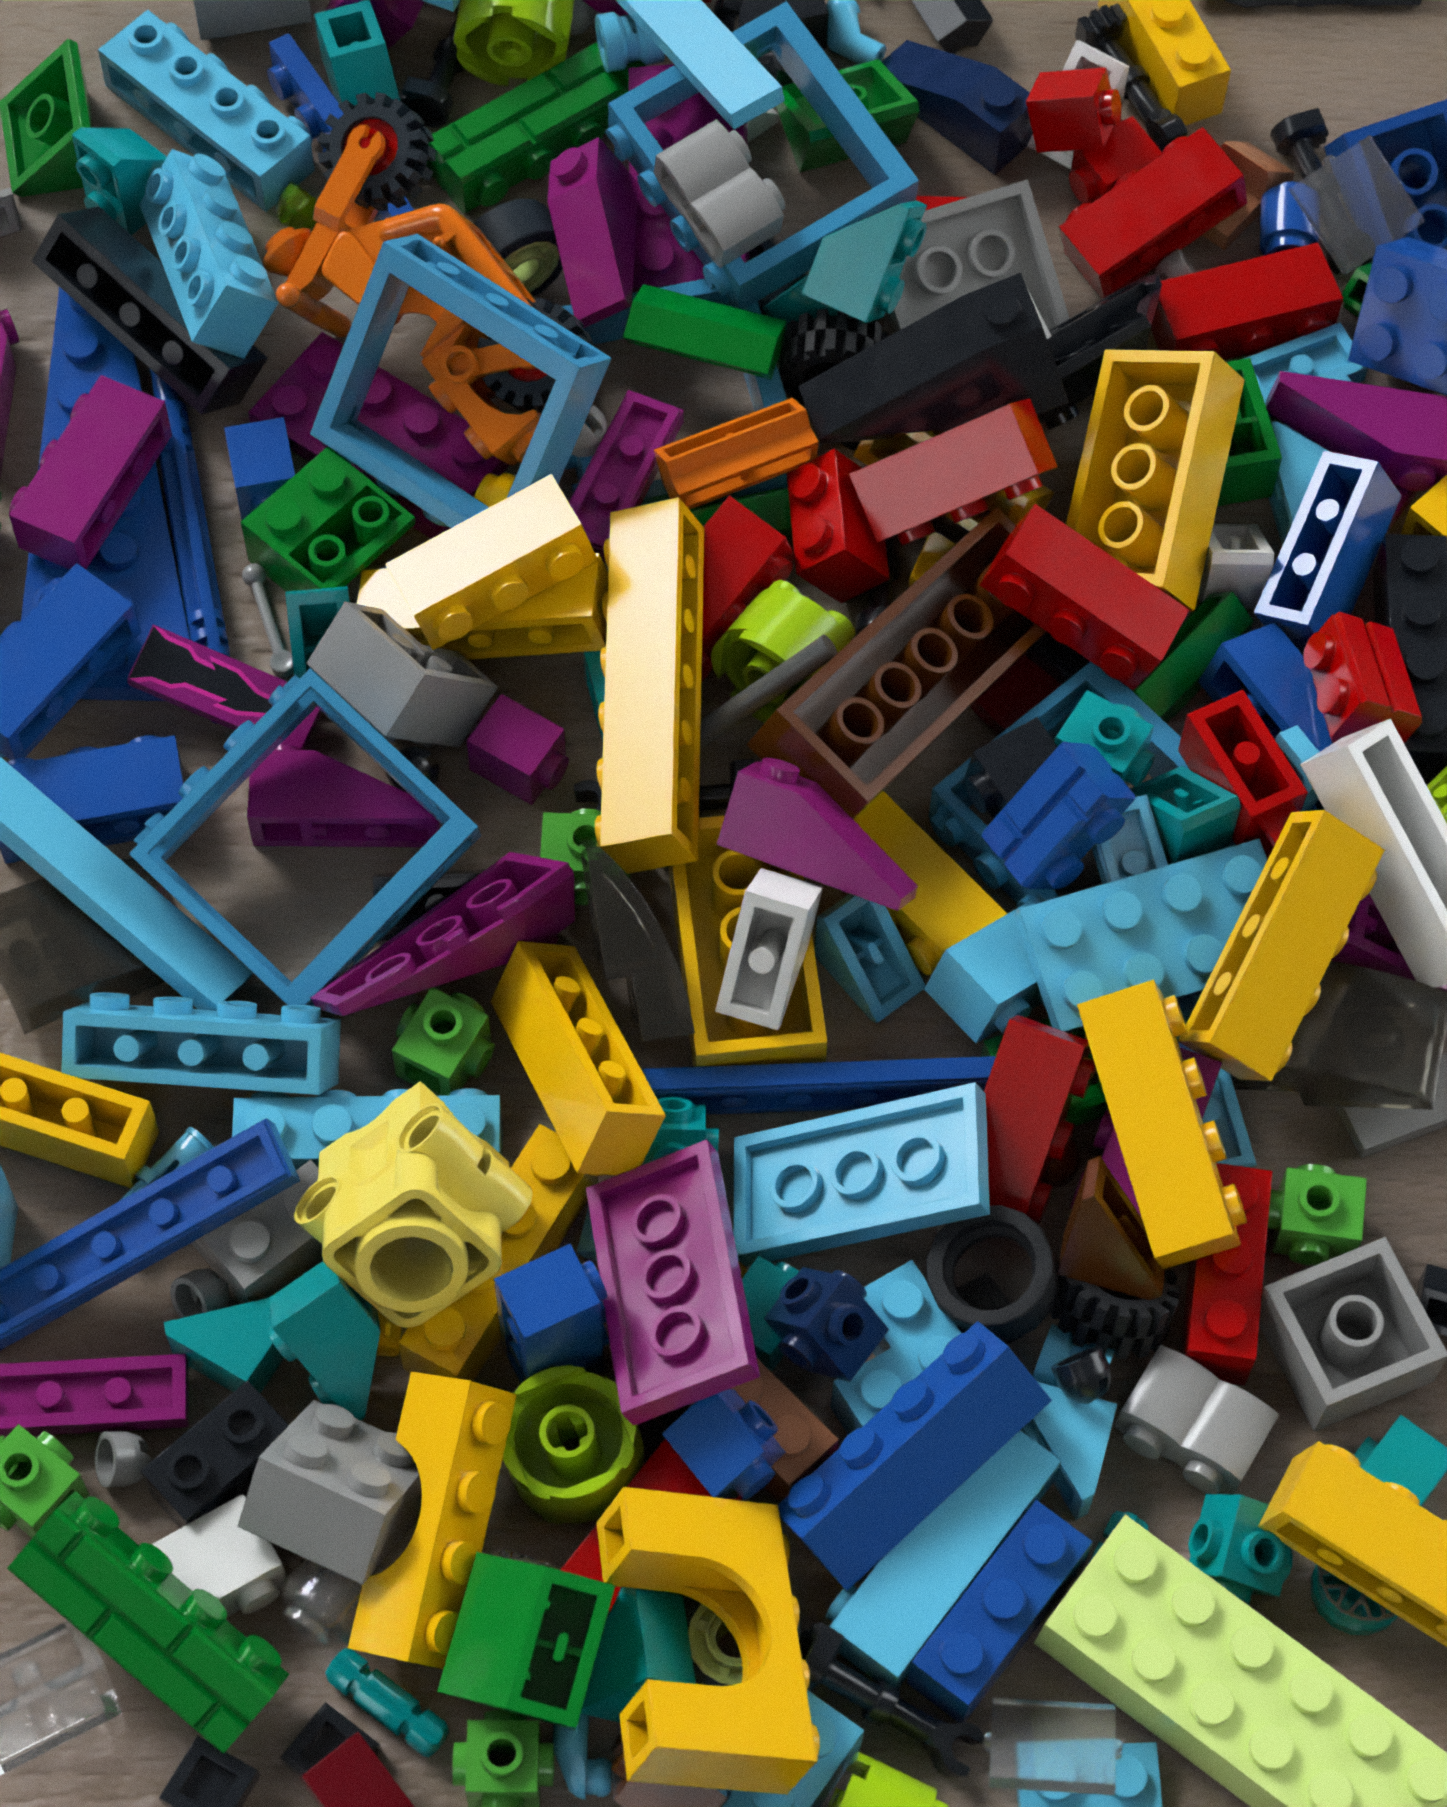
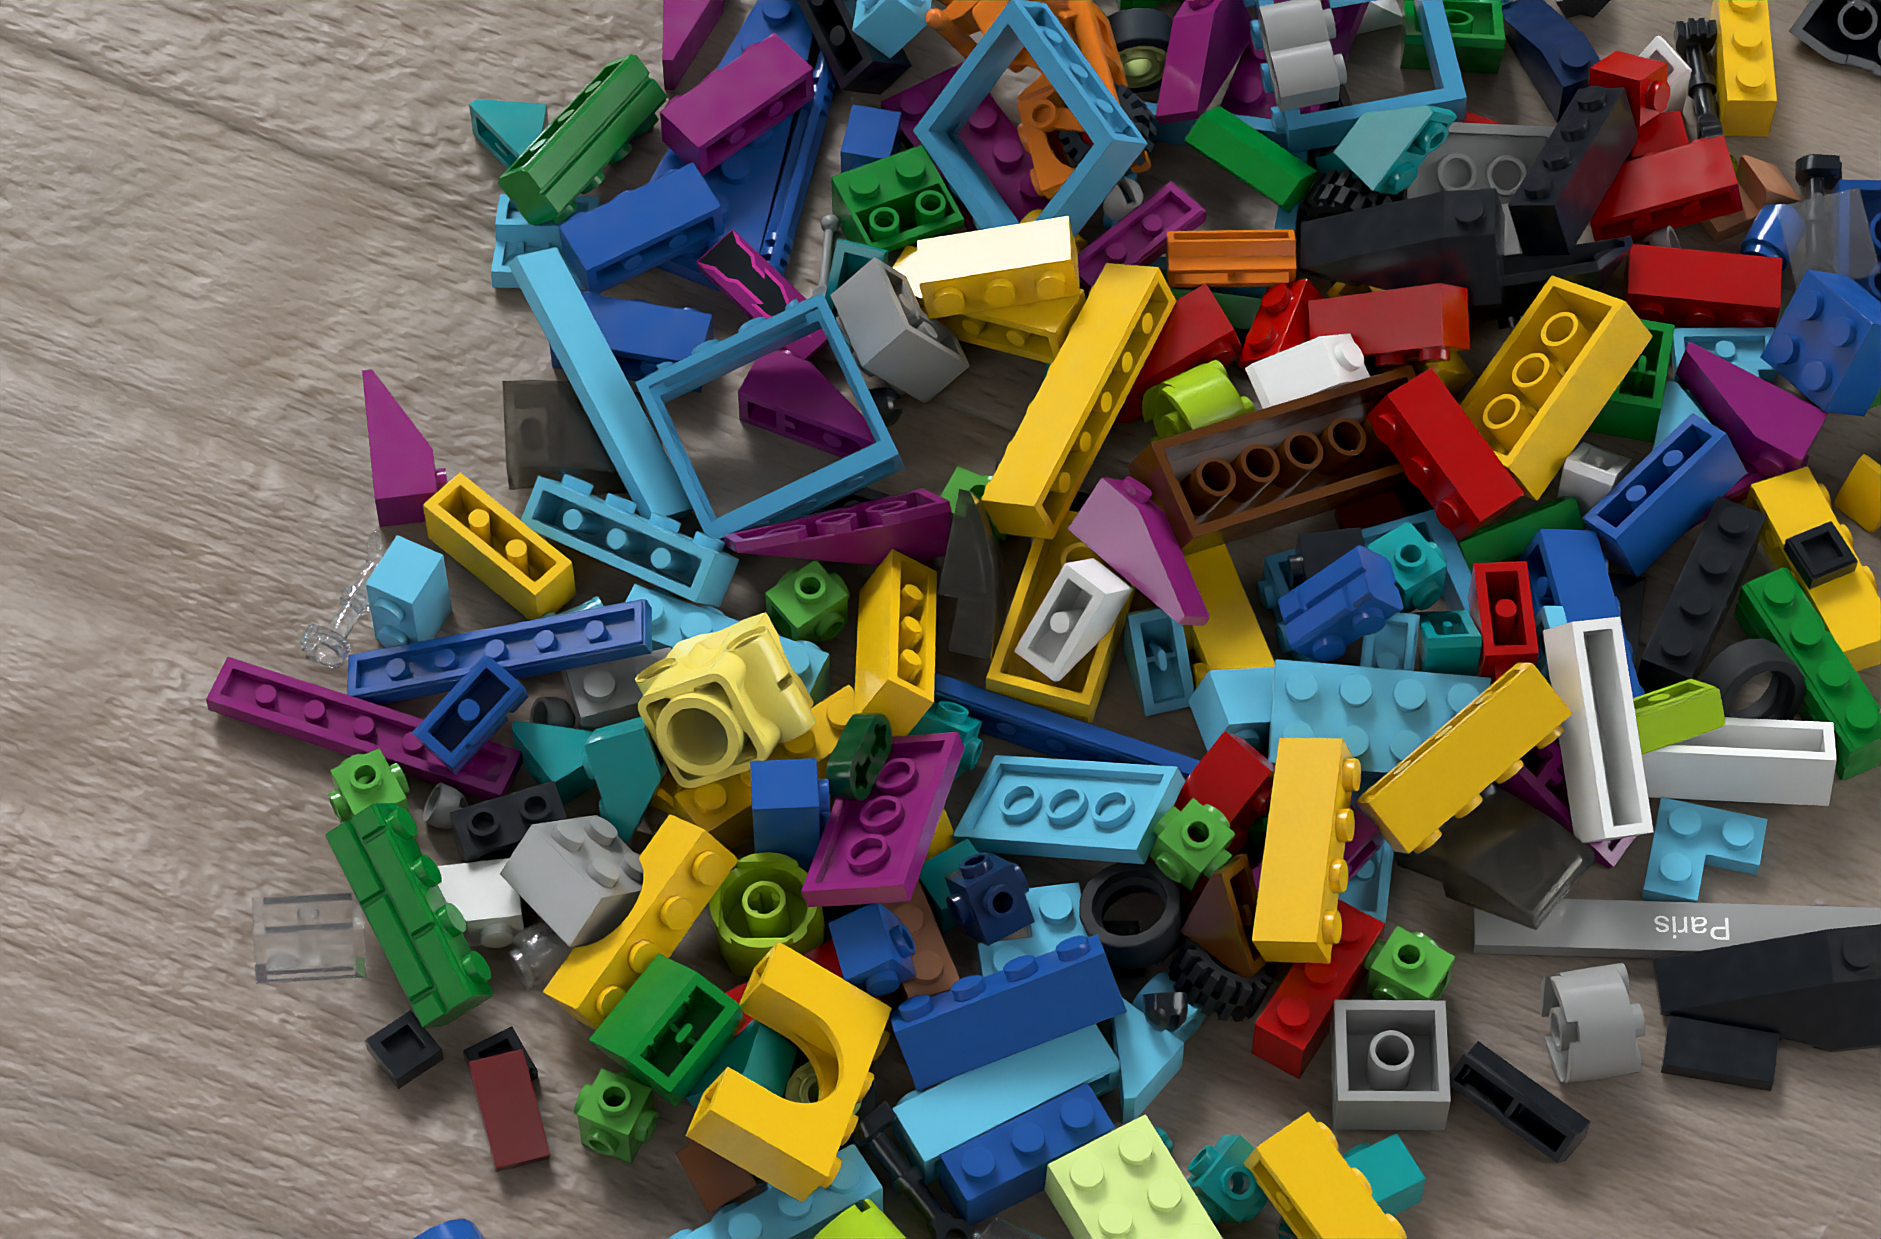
camera: 25 degrees right, 5 degrees down
teal axle [325,1648,450,1757] -> none
magenta brick [467,694,569,805] -> none
medium azure arm [552,1713,612,1800] -> none
dark grey bar [700,635,838,750] -> none
light grey brick [1114,1345,1279,1494] -> none
red brick [1303,612,1422,743] -> none
none -> blue brick [412,653,529,775]
none -> dark green beam [826,713,892,801]
none -> bright green brick [1149,798,1235,891]
none -> white slope [1245,333,1370,409]
none -> black brick [1508,86,1639,255]

